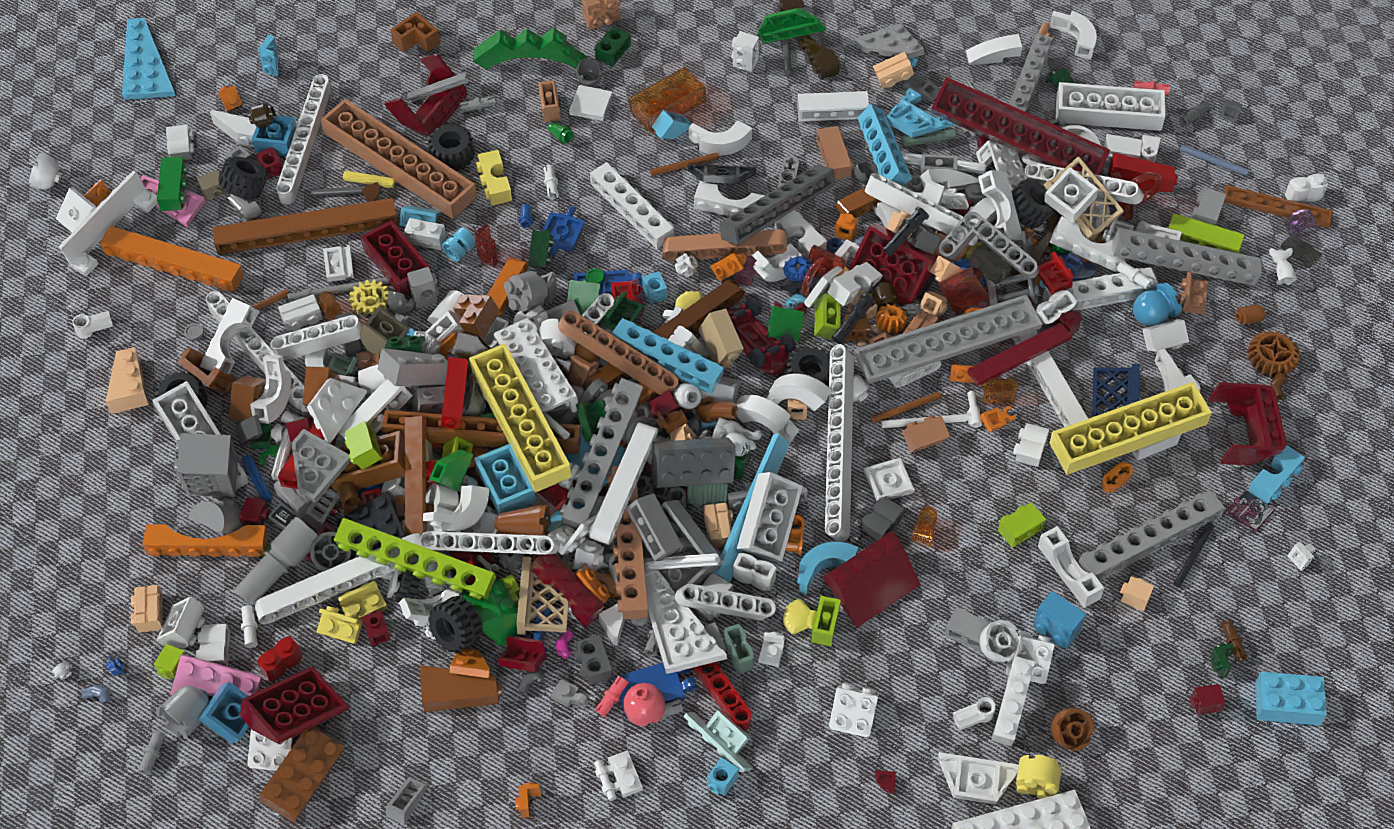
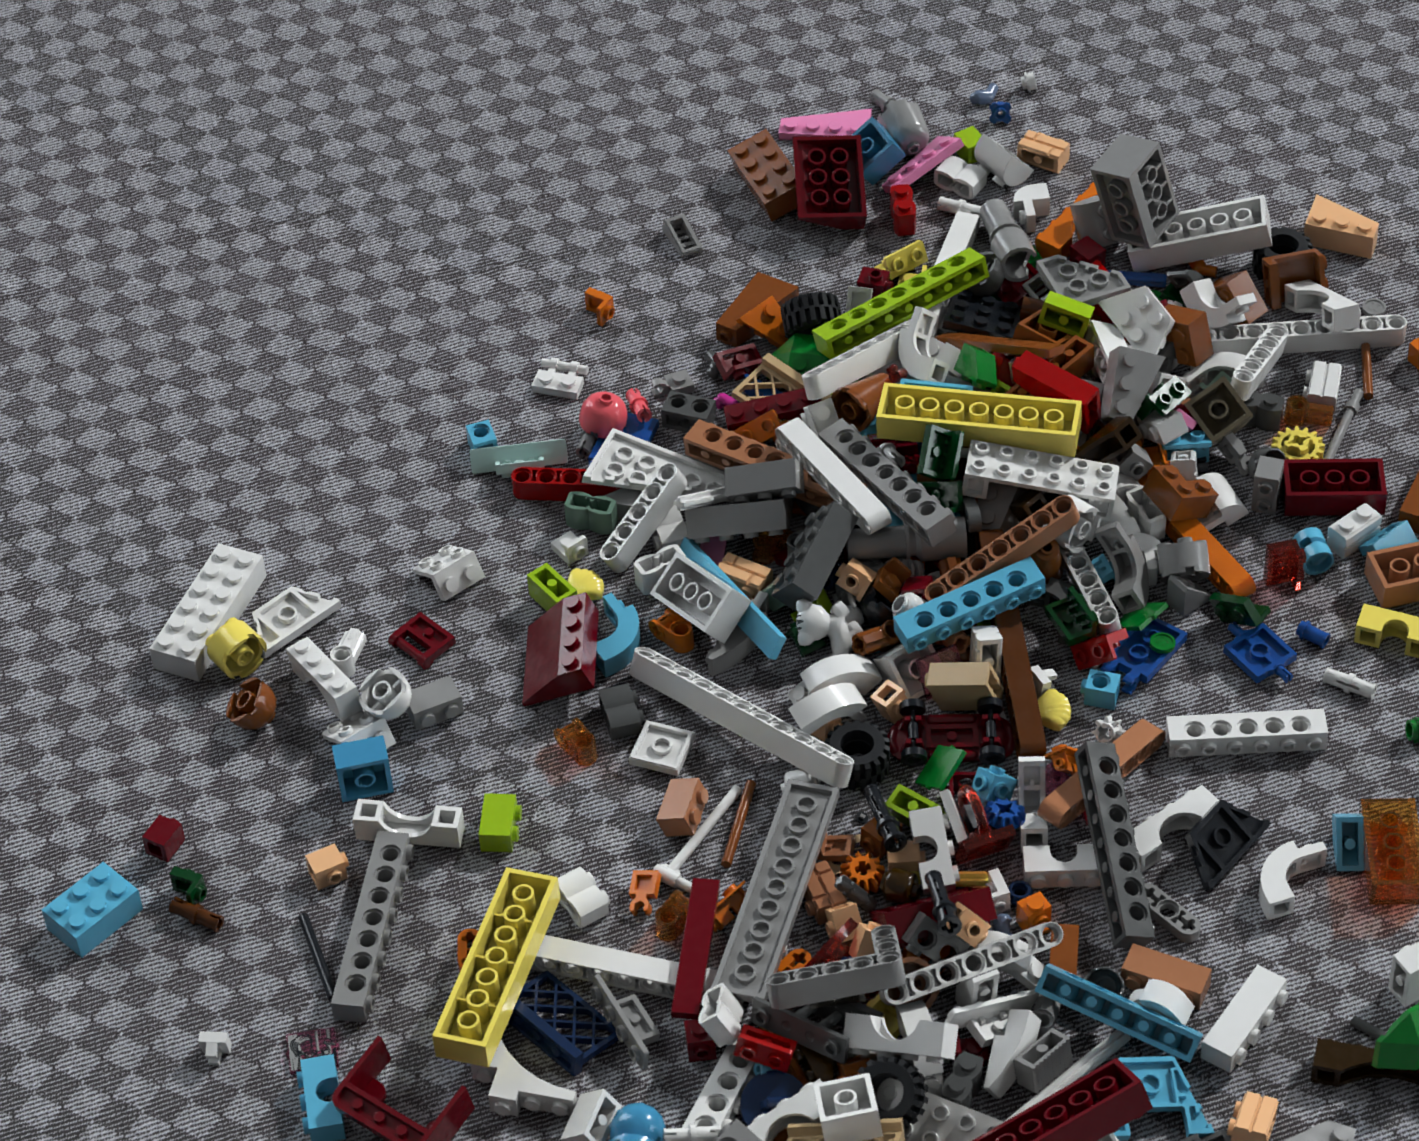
camera: 130 degrees right, 10 degrees down
white plate [323,245,354,282] -> none
dark orange bar [649,152,719,176] -> none
dark red tile [874,770,896,794] -> none
none -> dark red plate [388,612,456,670]
none -> light grey bracket [590,974,660,1070]
none -> bright pink wing [779,109,872,140]
none -> light nougat brick [870,679,908,724]
none -> clear red arm [886,364,908,383]
none -> dark green bracket [917,424,964,481]
none -> medium azure brick [970,765,1017,802]
none -> white brick [1013,183,1050,233]
none -> white brick [1129,979,1195,1026]

